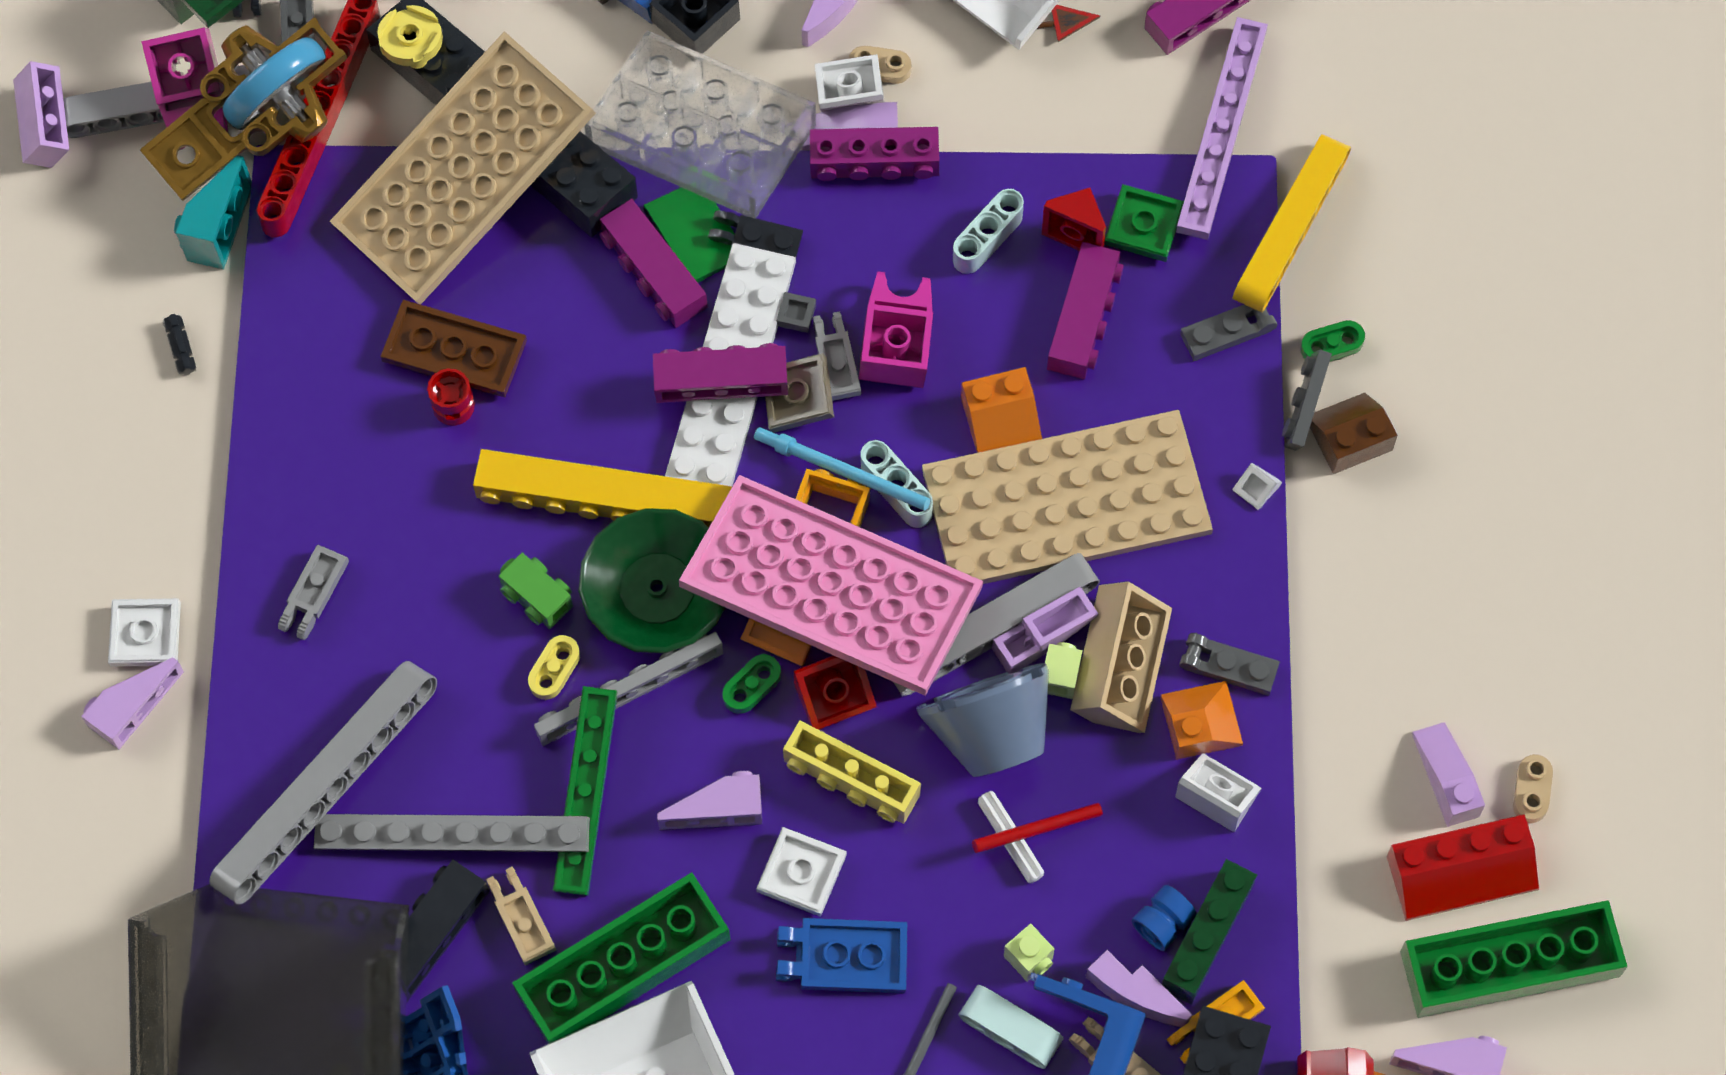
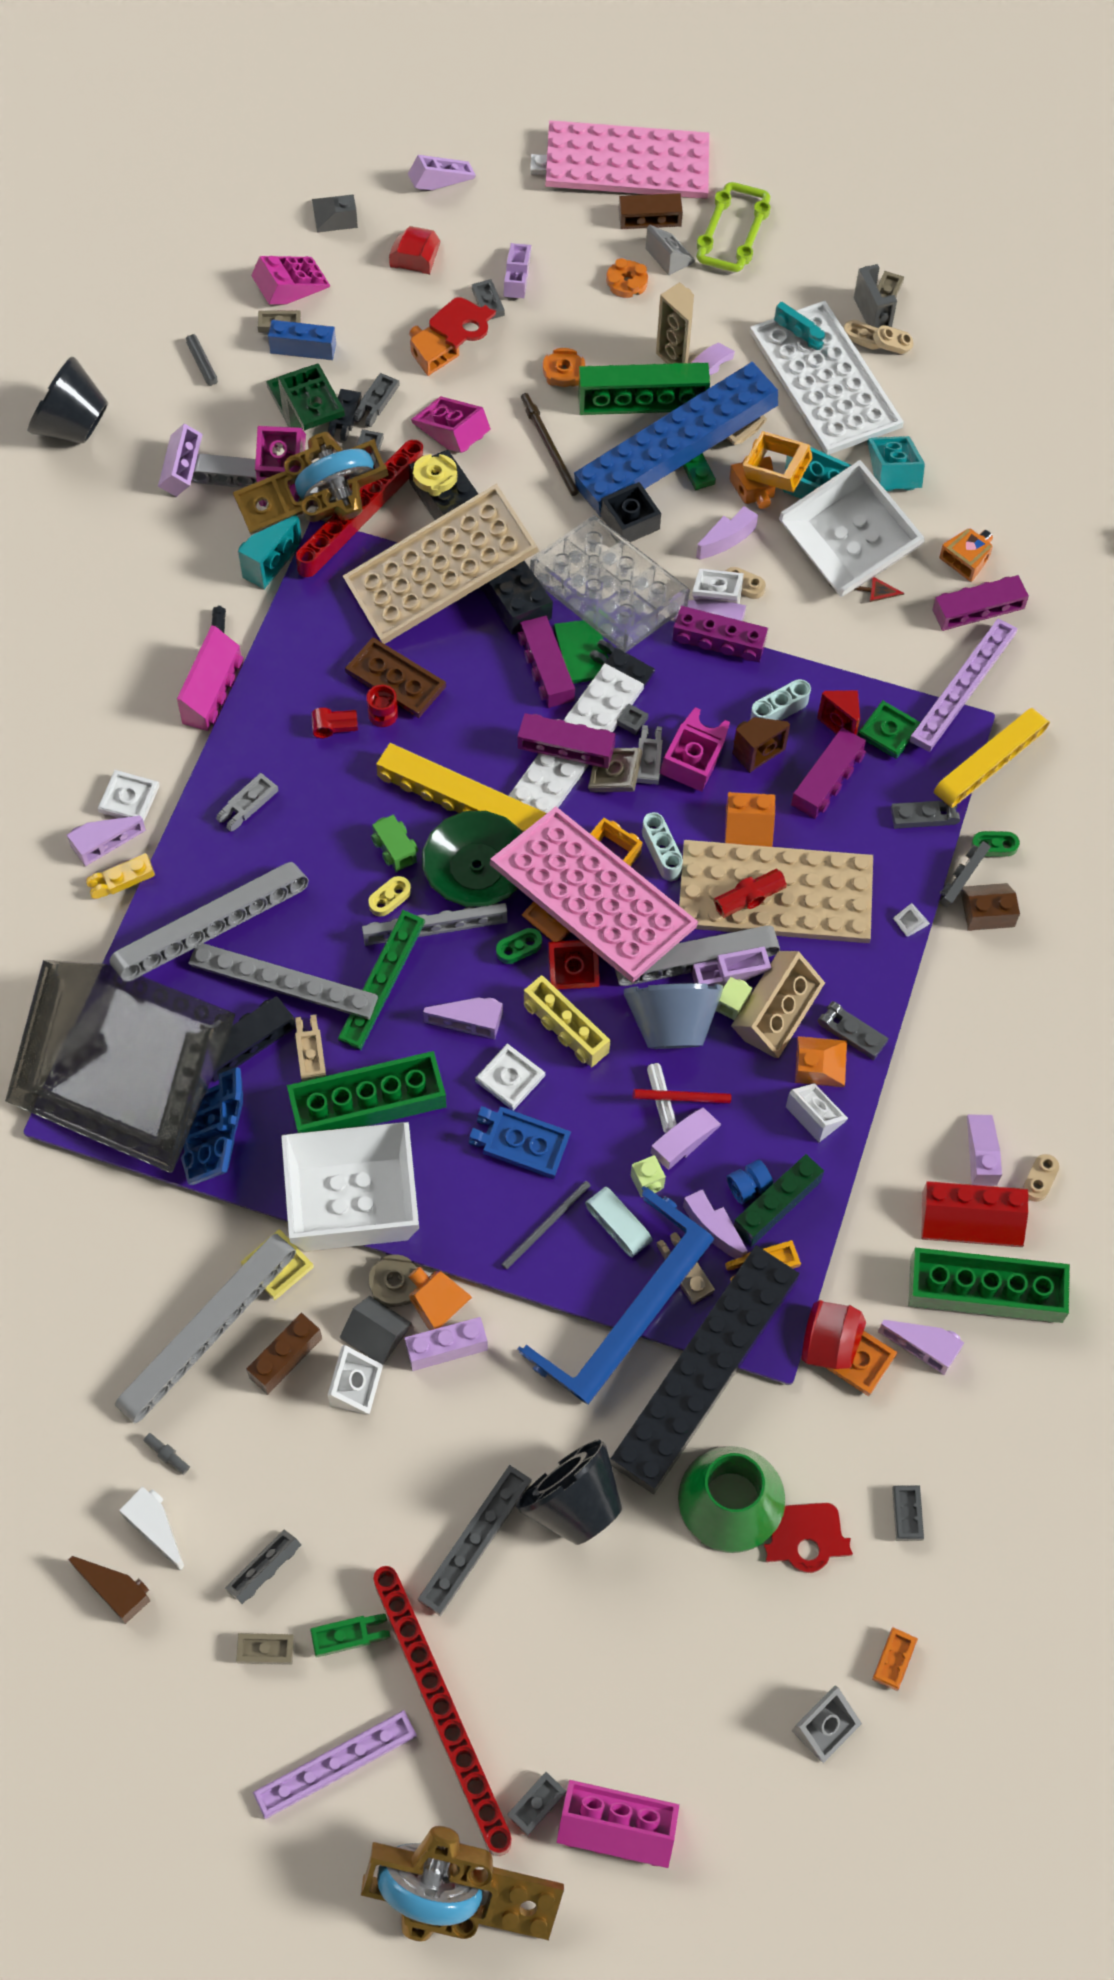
camera: 15 degrees right, 5 degrees down
medium azure bar [754,427,930,511] -> none
none -> yellow hinge [86,853,155,899]
none -> dark pink slope [177,625,243,731]
none -> red piece [311,708,358,738]
none -> lavender slope [651,1108,721,1170]
none -> red piece [714,868,787,918]
none -> reddish brown slope [732,717,790,773]

